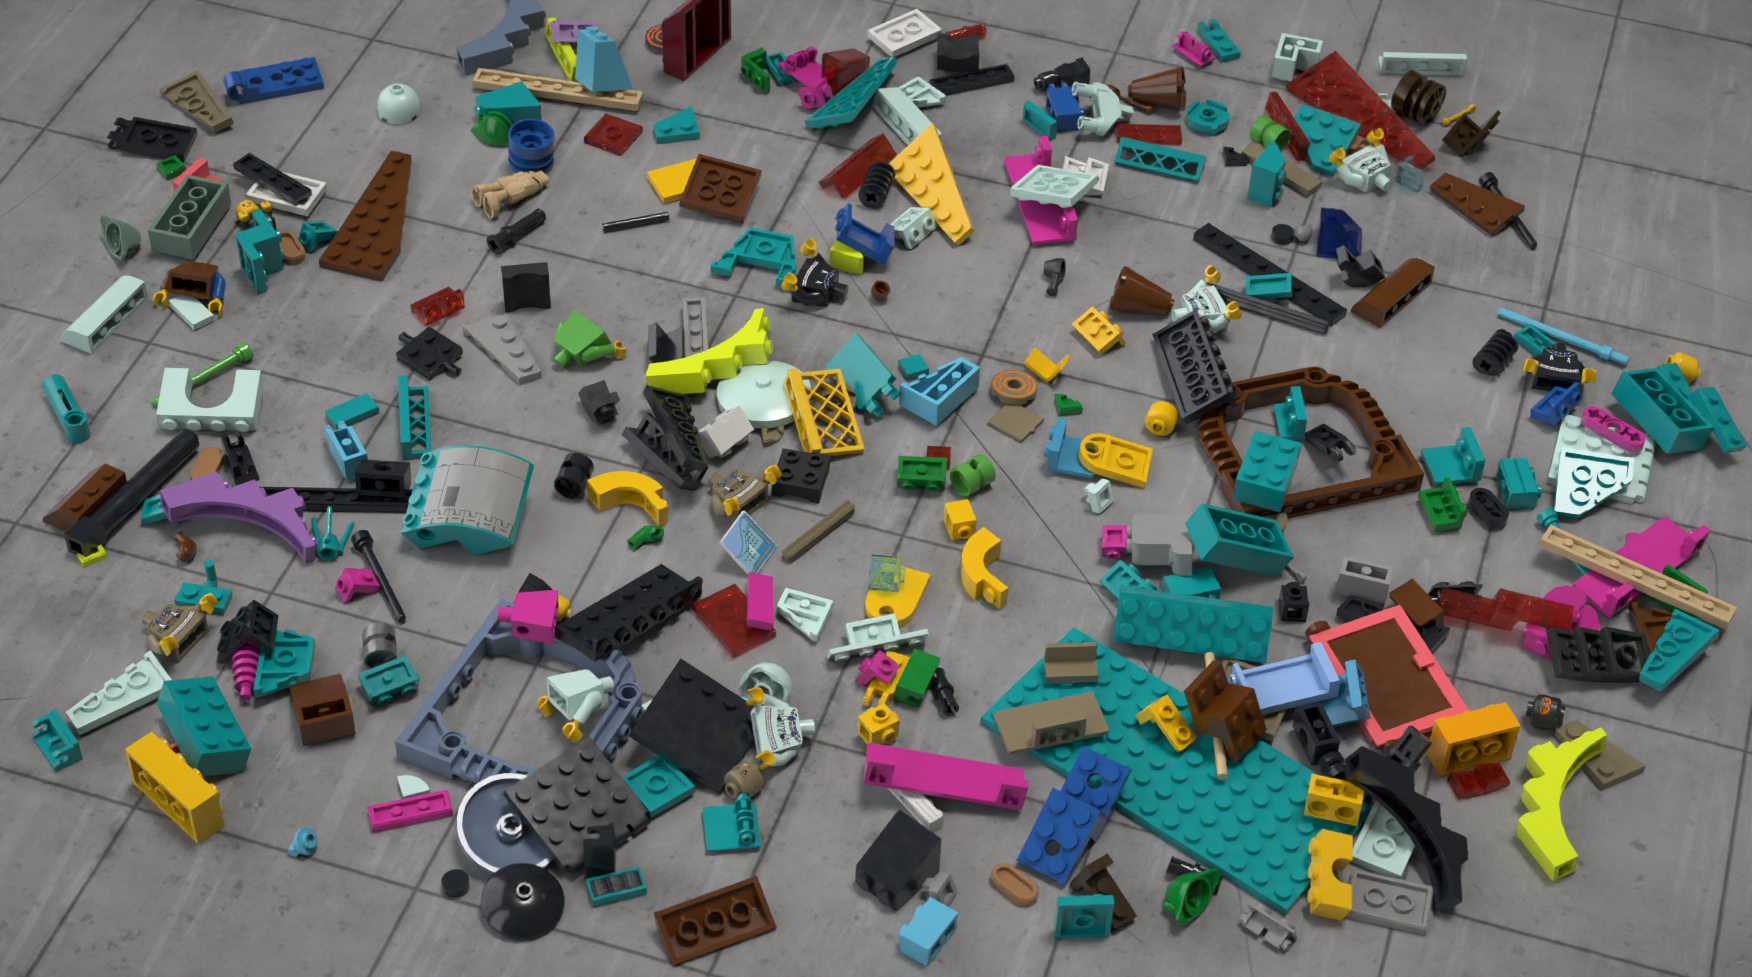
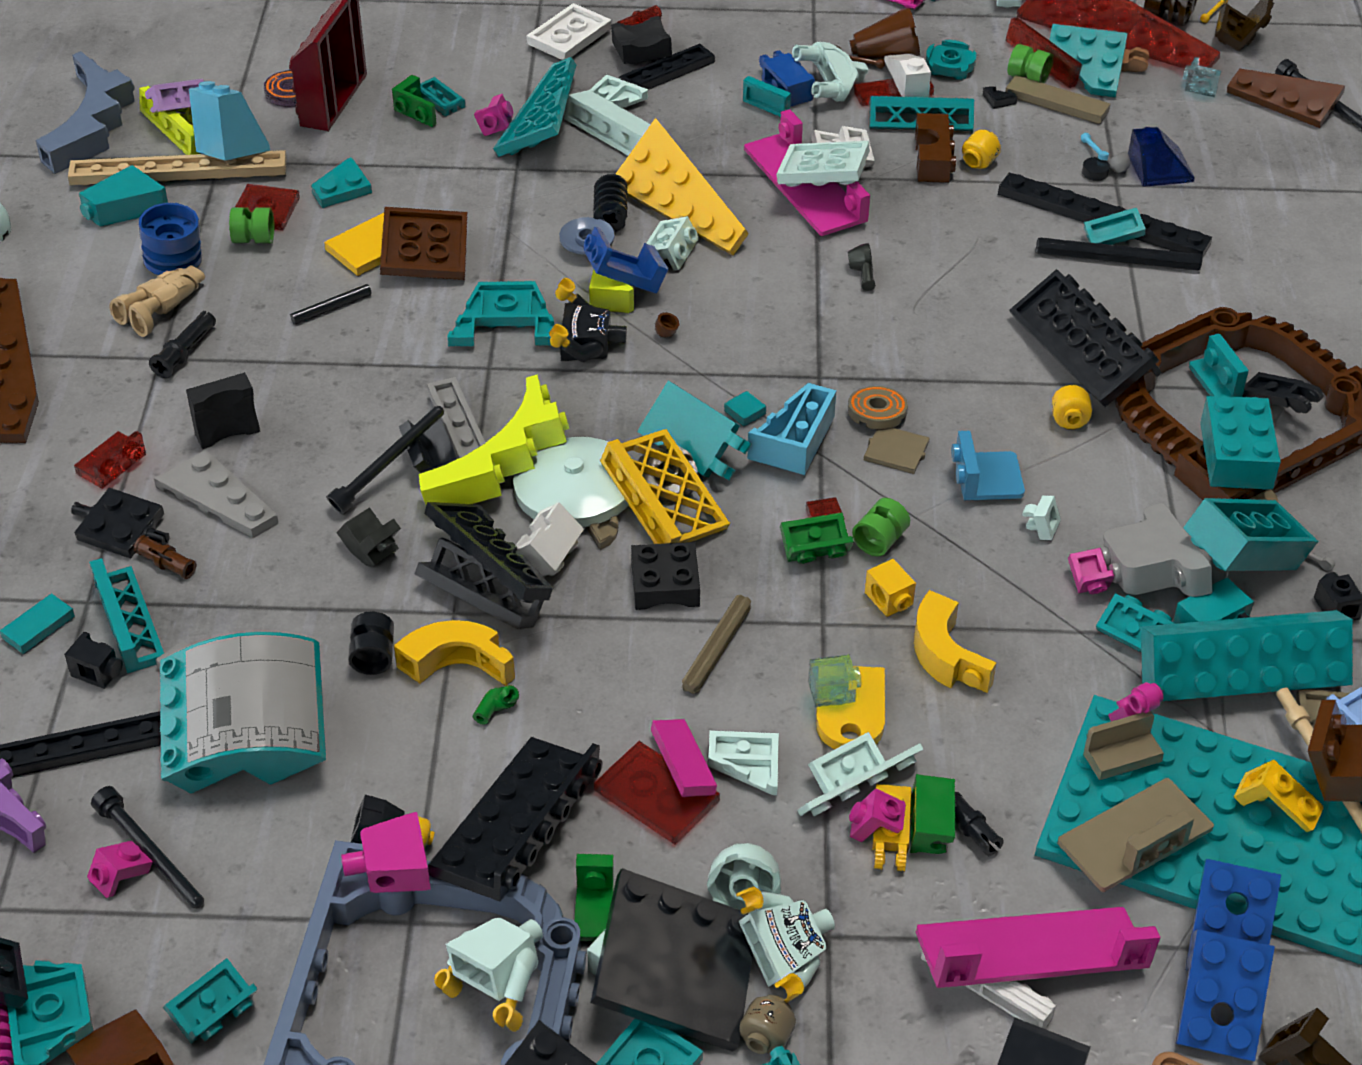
camera: 15 degrees left, 0 degrees up
teal plant [311,506,354,560] -> none
medium azure hinge [323,421,368,481] -> none
black brick [355,459,411,498] -> none
flat silver wheel [362,623,397,669] -> none
green hat [471,111,513,147] -> none
bright green torso [554,310,627,368] -> none
dark tan torso [708,465,782,523] -> none
piece [719,511,777,574] -> none
dark pink hinge [778,47,835,87] -> none
clear red panel [818,133,897,198] -> none
clear red slope [822,48,870,96] -> none
yellow brick [857,703,900,745] -> none
yellow bracket [1023,348,1071,383] -> none
black piece [1033,57,1090,91] -> none
green tile [1054,394,1083,416] -> none
yellow bracket [1072,306,1126,355] -> none
yellow tile [1078,433,1153,488] -> none
reddish brown cone [1109,266,1175,315] -> none
light aqua torso [1171,265,1242,334] -> none
teal slope [1247,141,1287,207] -> none
light aqua torso [1329,128,1393,192] -> none
black brick [1336,245,1385,287] -> none
reddish brown brick [1351,258,1435,328] -> none
none -> black brick [64,631,123,689]
none -> reddish brown pin [134,535,197,579]
none -> bright green wheel [229,207,275,243]
none -> black piece [326,406,444,515]
none -> sand blue dish [559,217,615,255]
none -> green bracket [574,854,614,941]
none -> white slope [884,54,931,97]
none -> reddish brown arch [915,113,956,183]
none -> yellow head [962,129,1001,169]
none -> medium azure hinge [1081,133,1109,160]
none -> dark pink plate [1108,682,1163,721]

